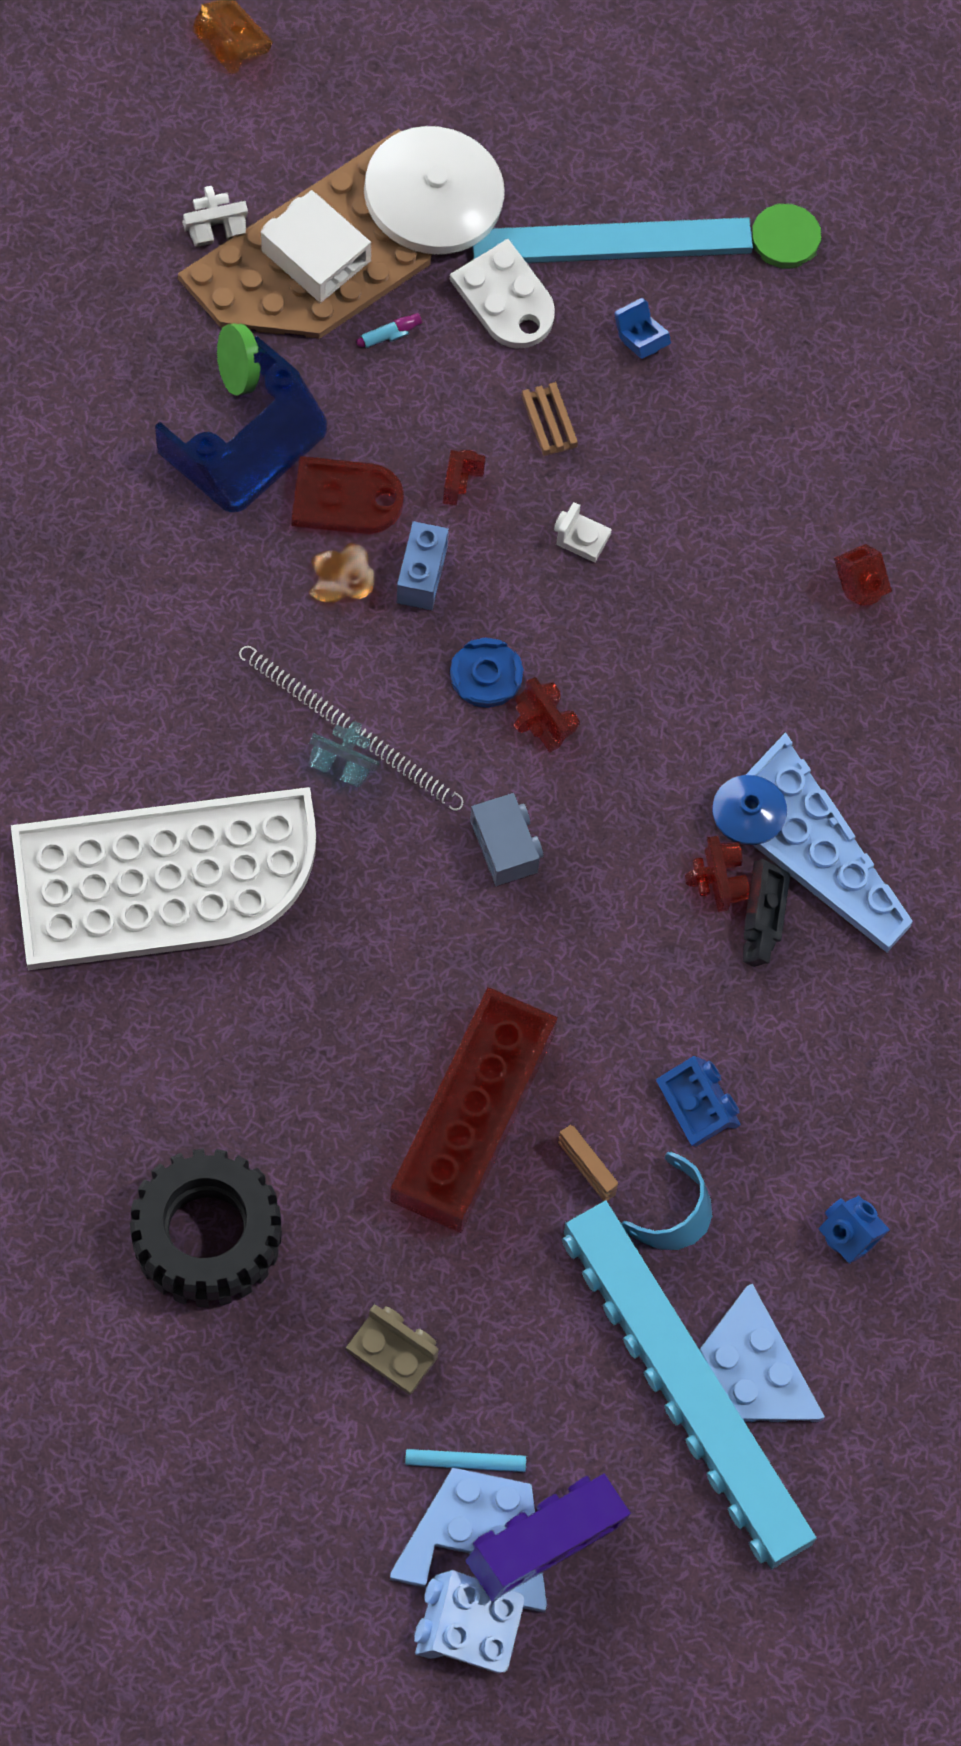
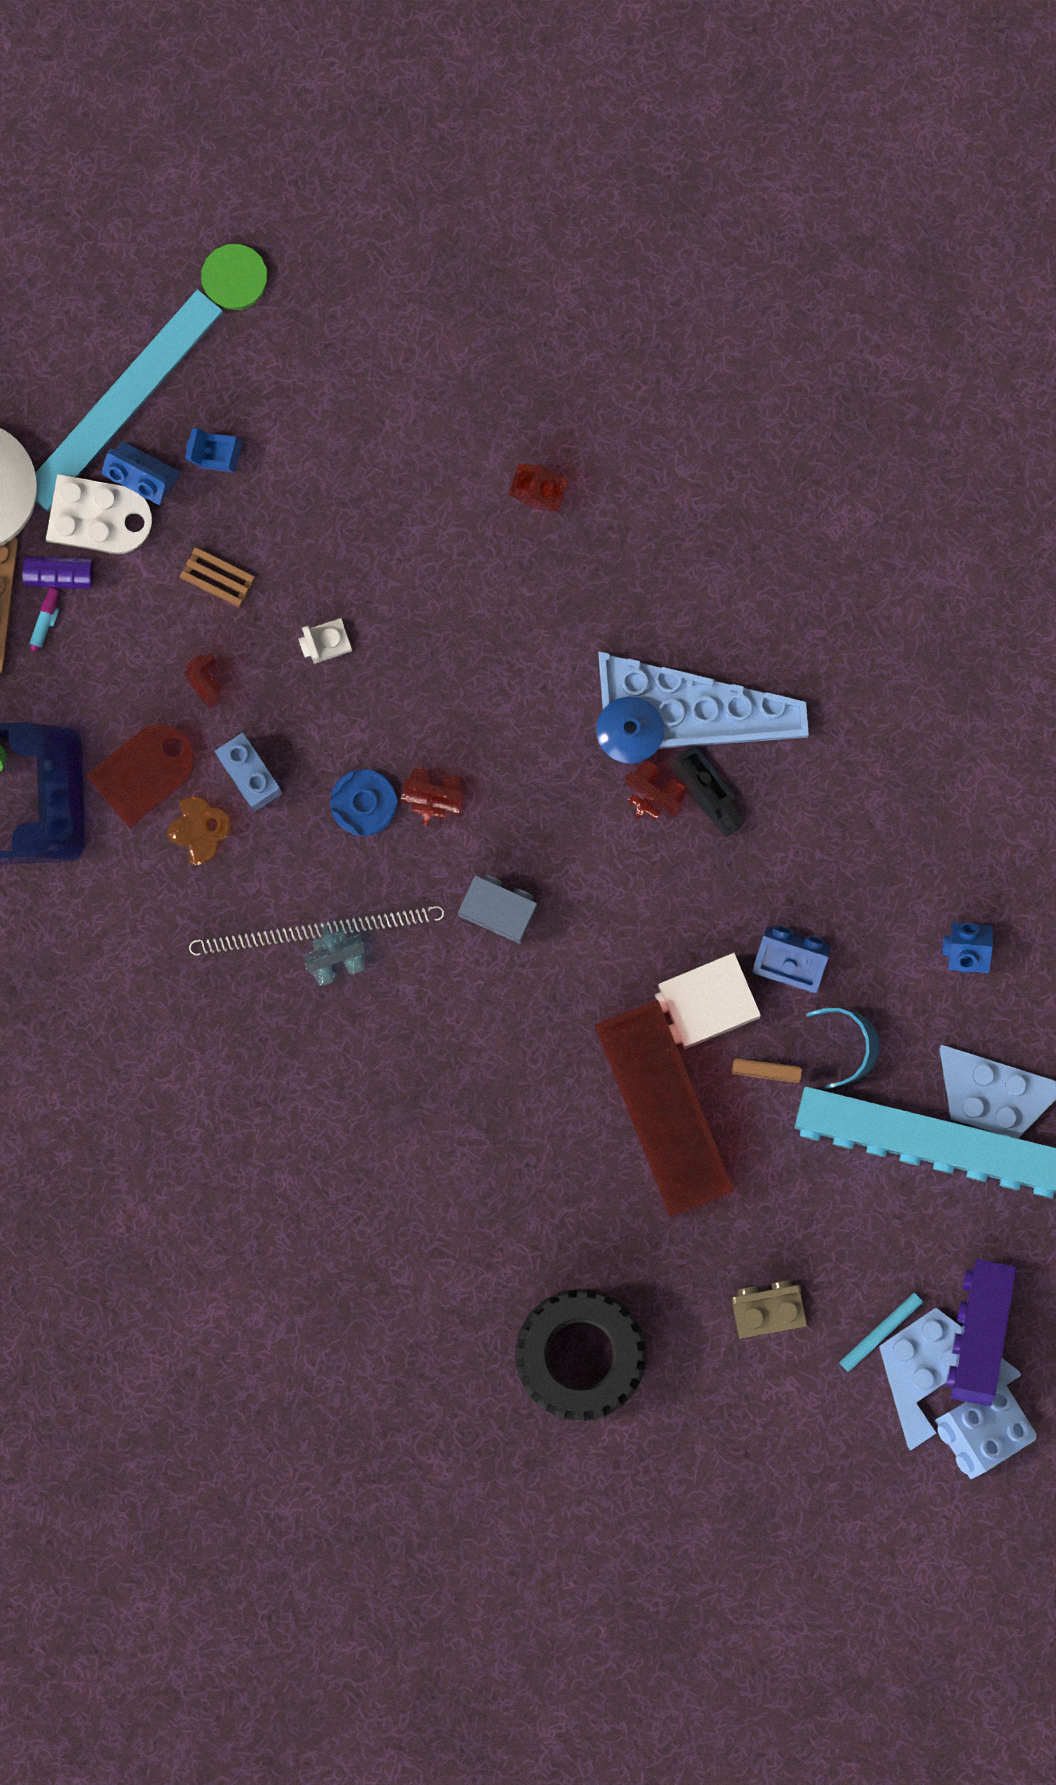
camera: 35 degrees left, 15 degrees up
white plate [11,787,316,970] -> none
none -> dark purple axle [23,555,94,590]
none -> blue bracket [101,441,180,505]
none -> white brick [655,953,761,1050]

